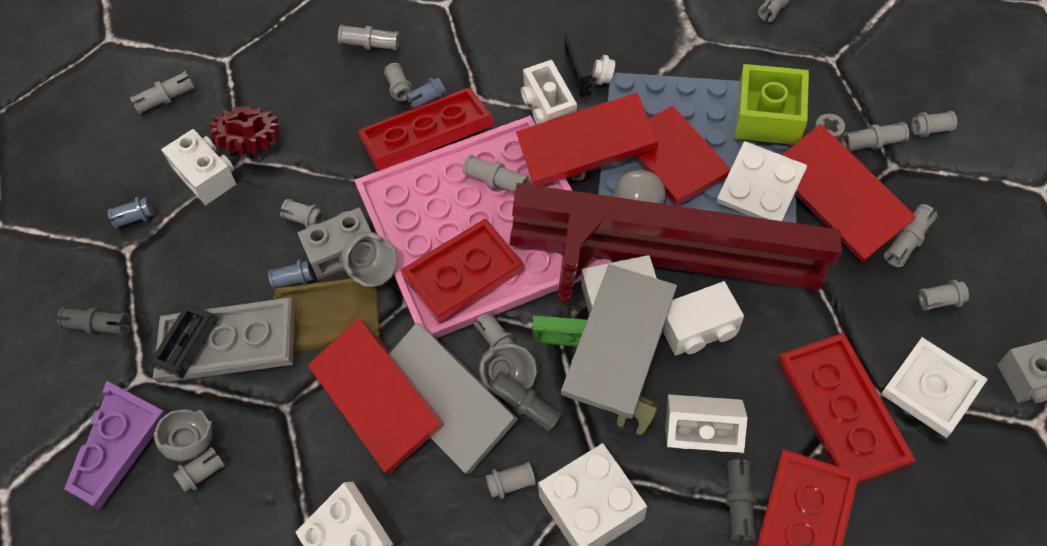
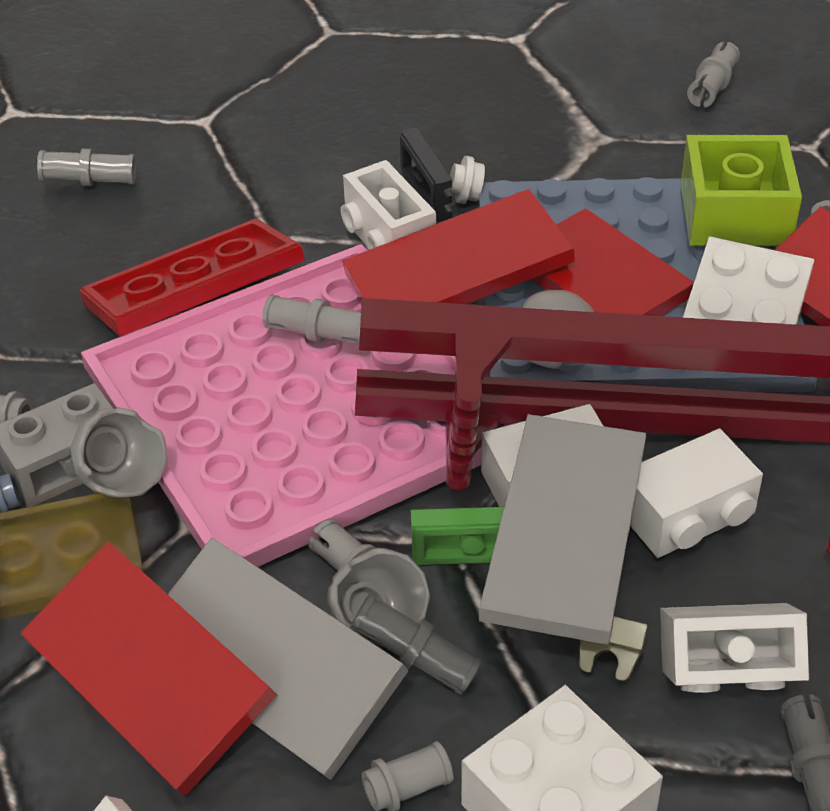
camera: 10 degrees left, 15 degrees down
light grey pin [384,63,413,101] -> none
red tile [401,218,525,324] -> none
sand blue pin [405,78,446,109] -> none

